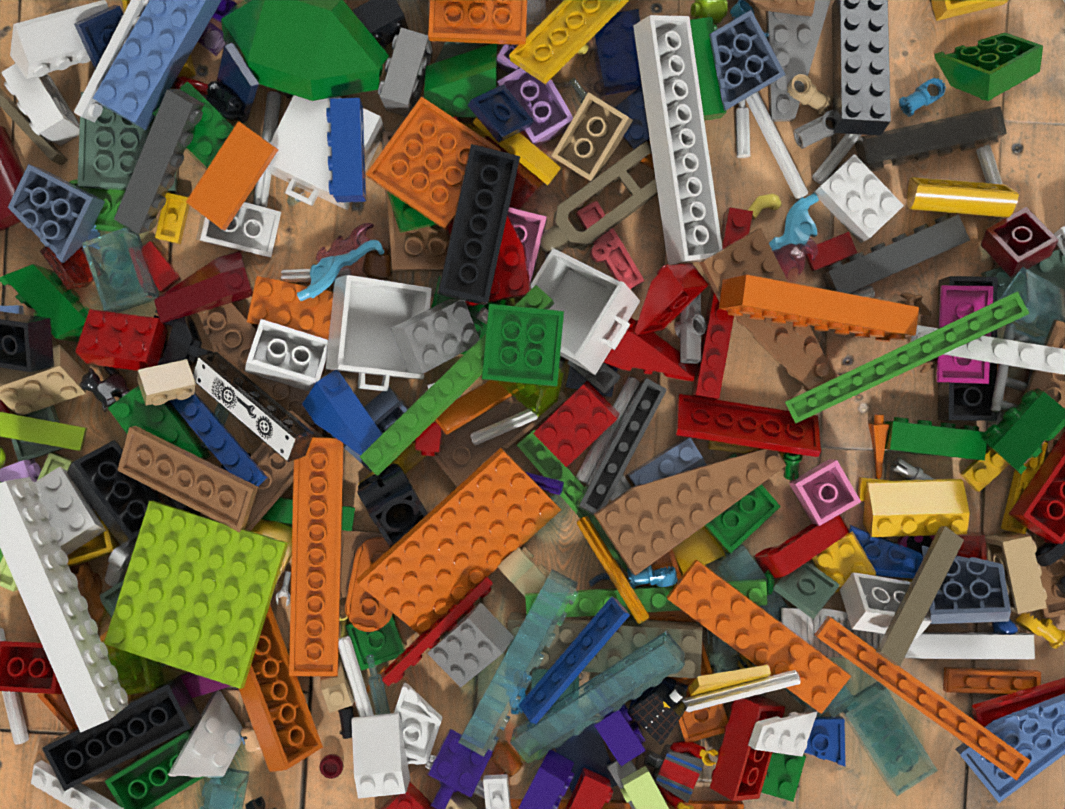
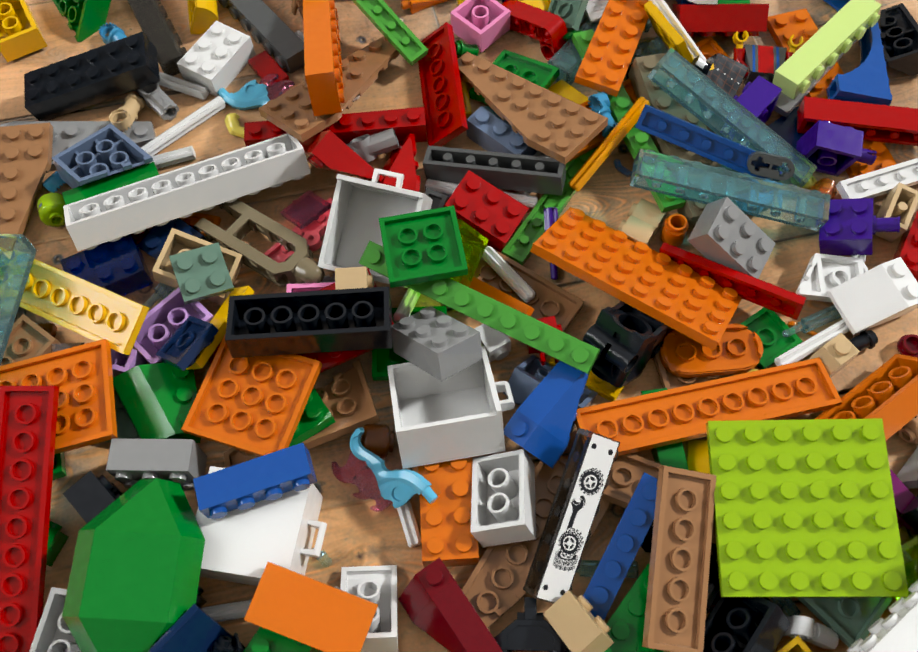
camera: 105 degrees left, 25 degrees down
none -> sand green plate [169,243,234,305]
none -> clear pink piece [280,190,331,230]
none -> tan brick [335,266,374,290]
none -> orange brick [660,213,689,247]
none -> dark grey beam [746,151,795,181]

